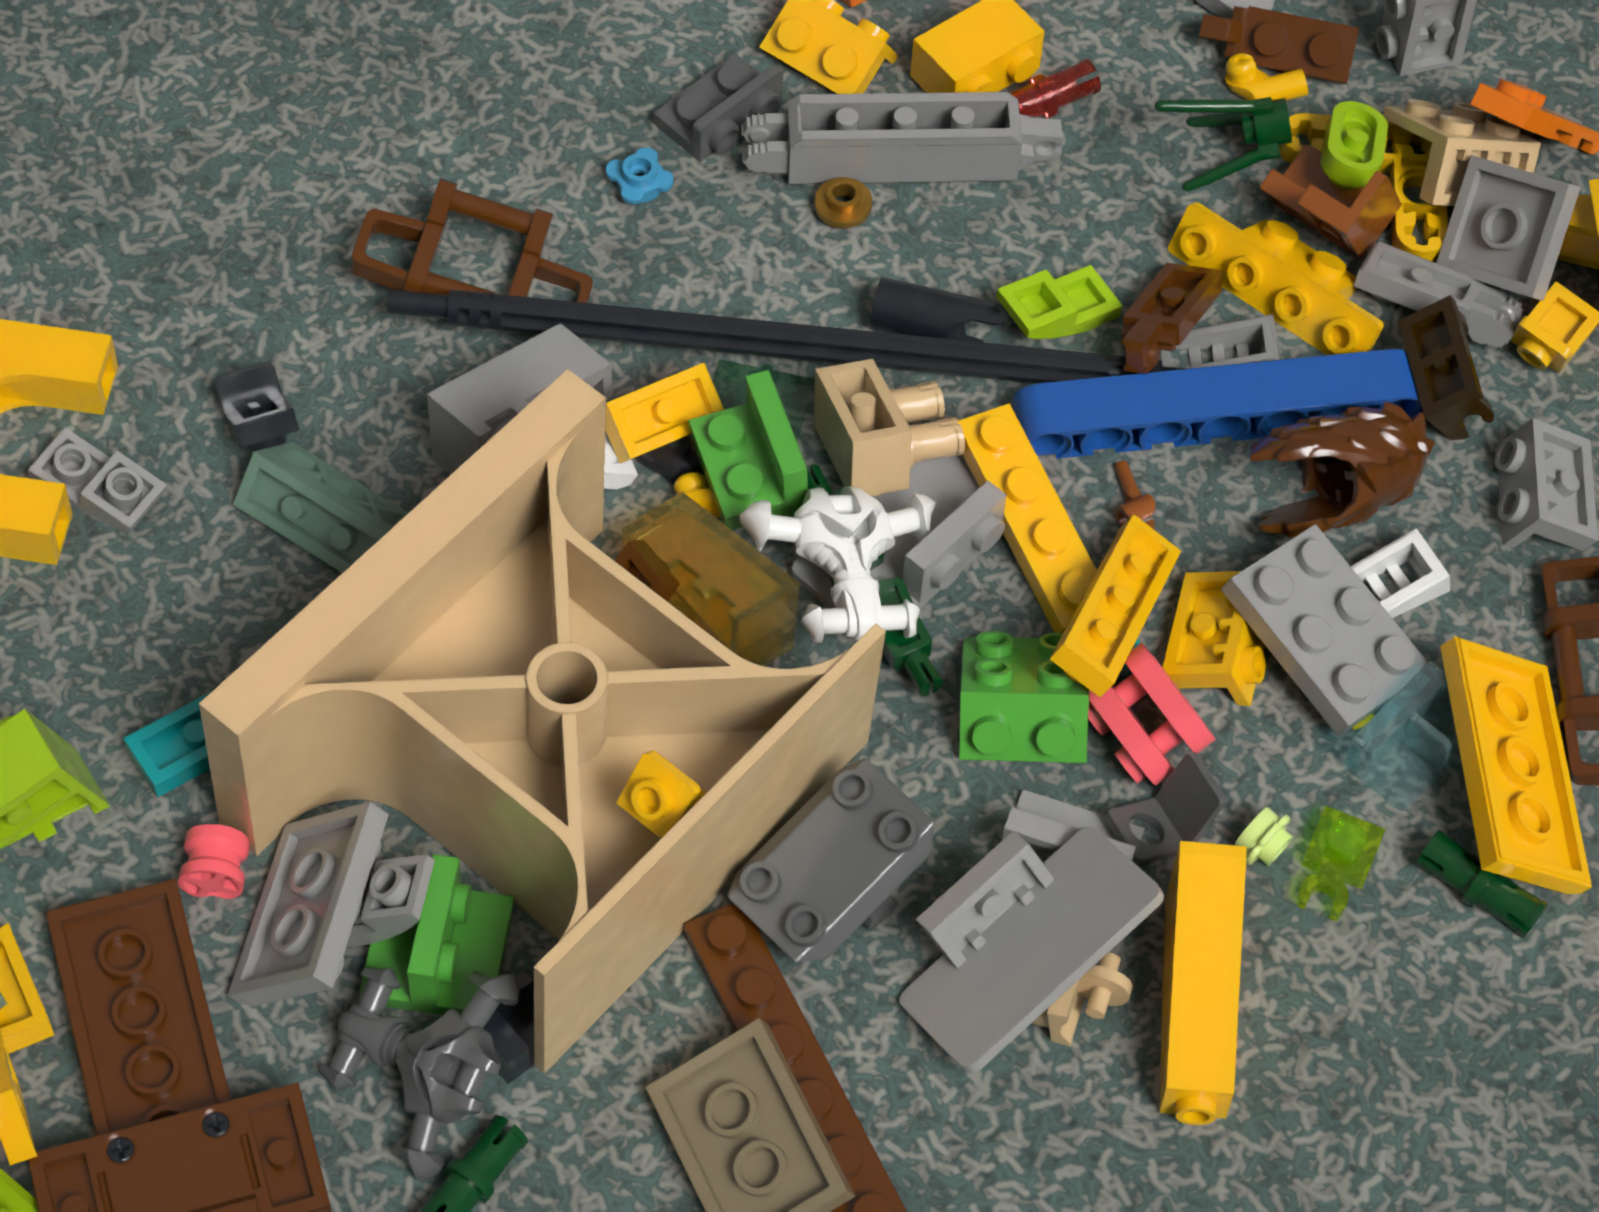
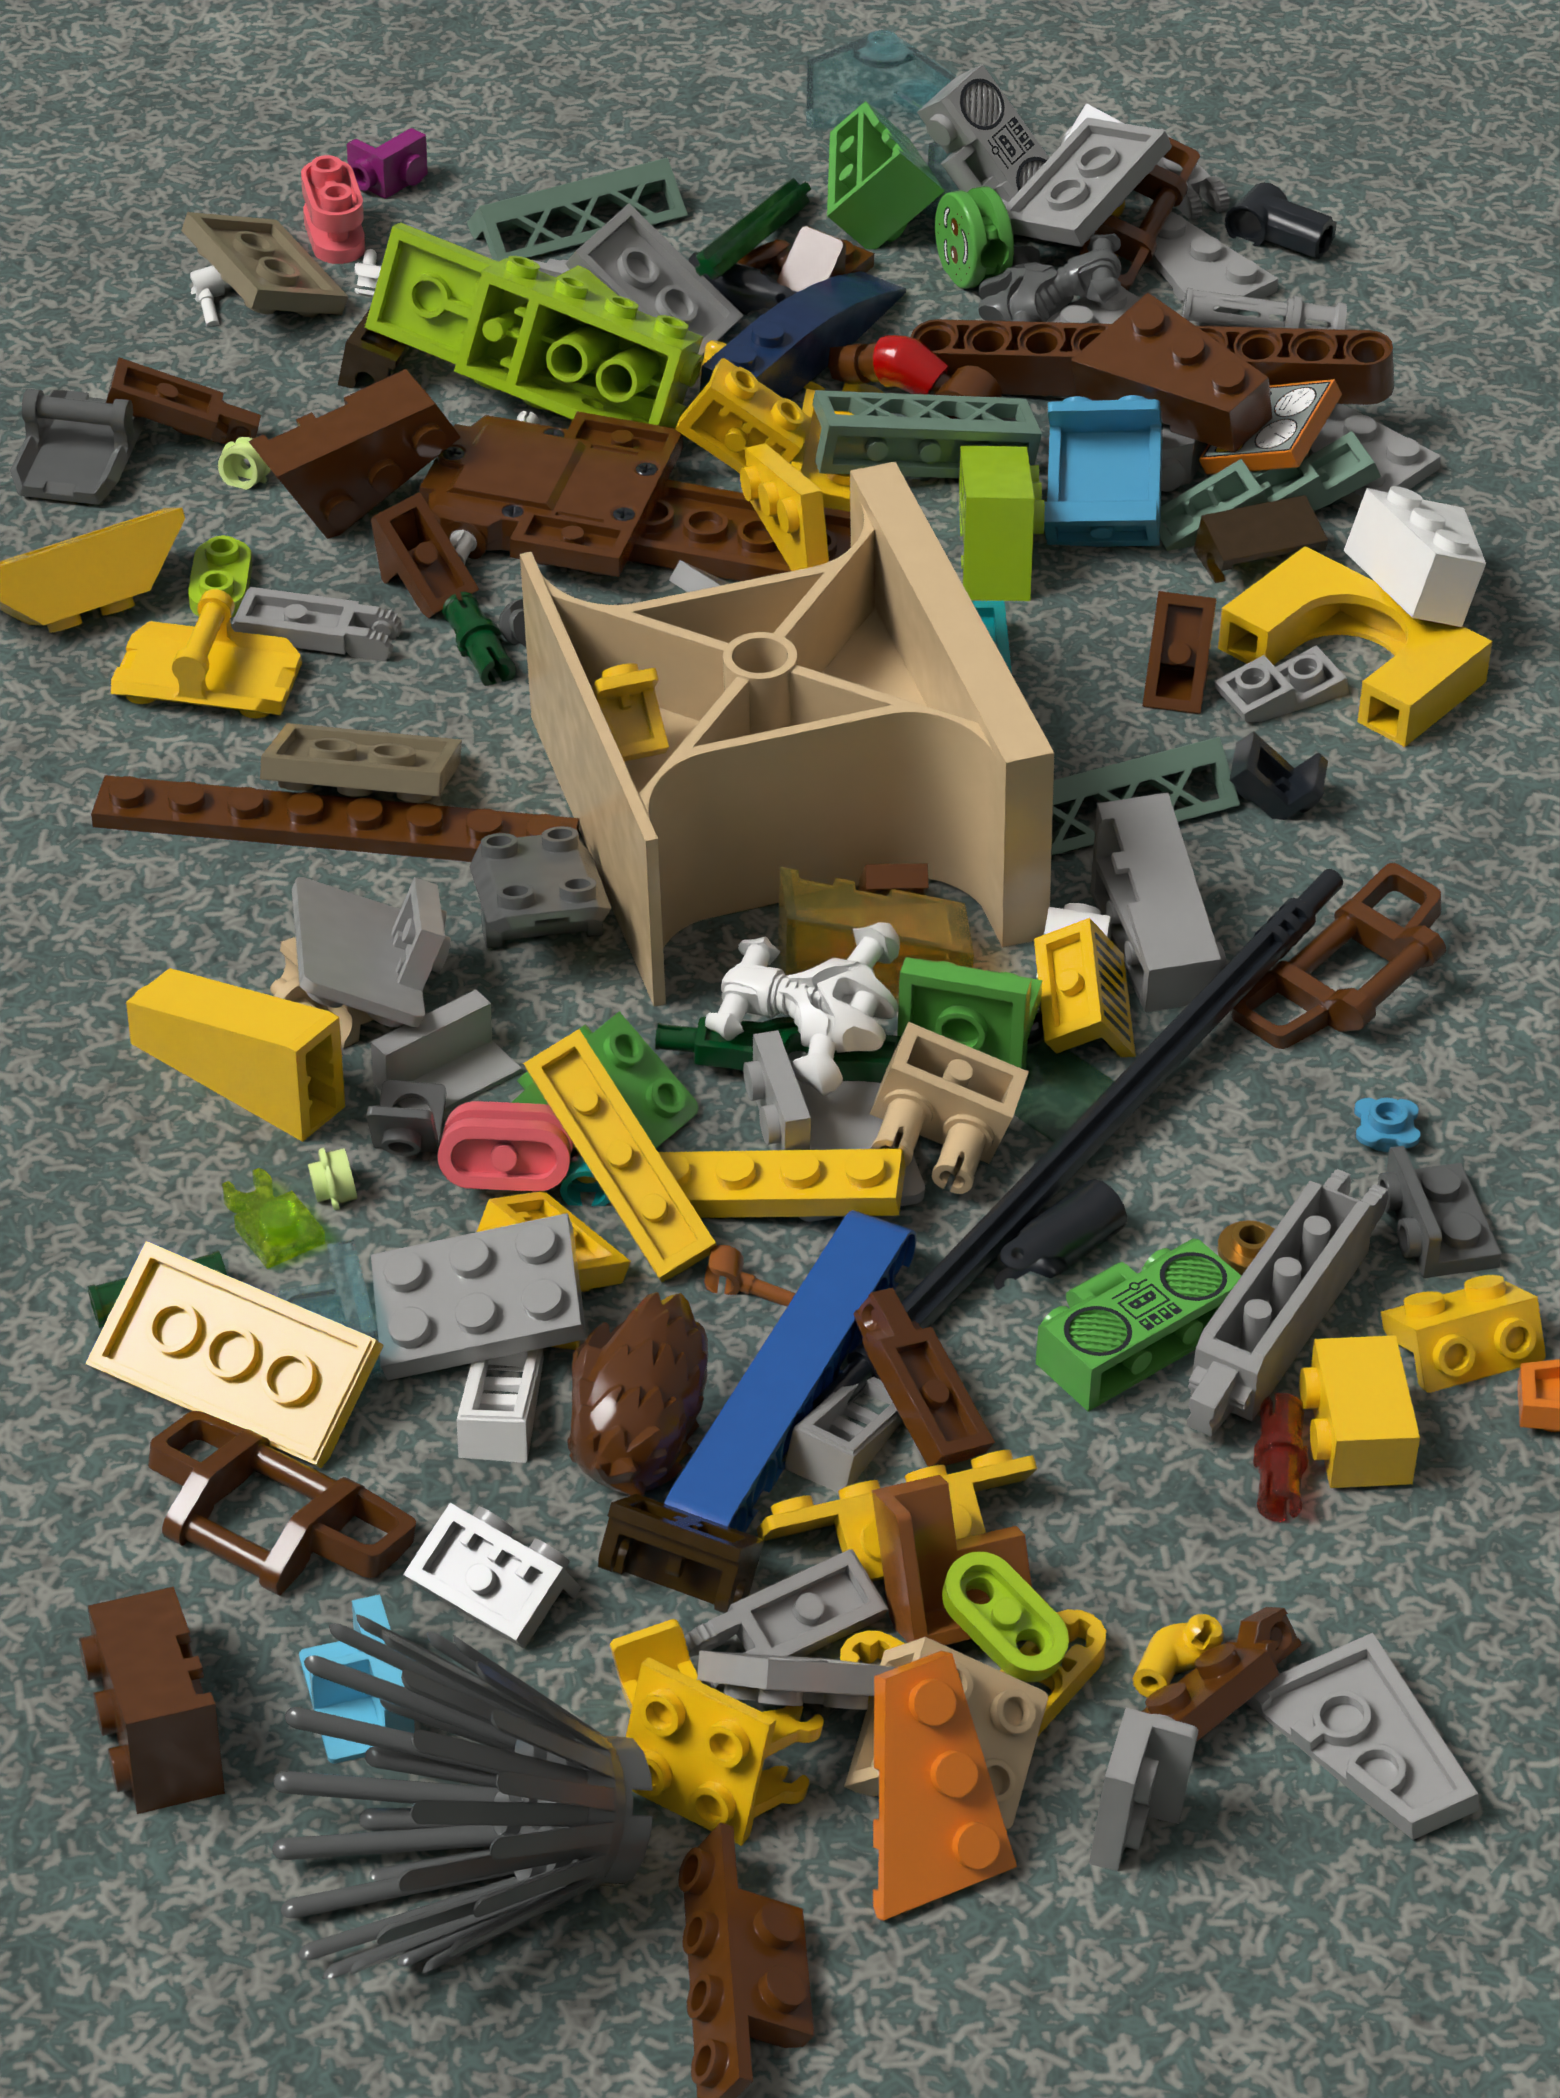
camera: 125 degrees right, 15 degrees down
lime slope [996,265,1123,339] -> none
dark green plant [1155,97,1292,191] -> none
none -> yellow wing [740,443,829,571]
none -> bright green piece [1036,1238,1241,1412]
none -> reddish brown slope [1142,591,1217,714]

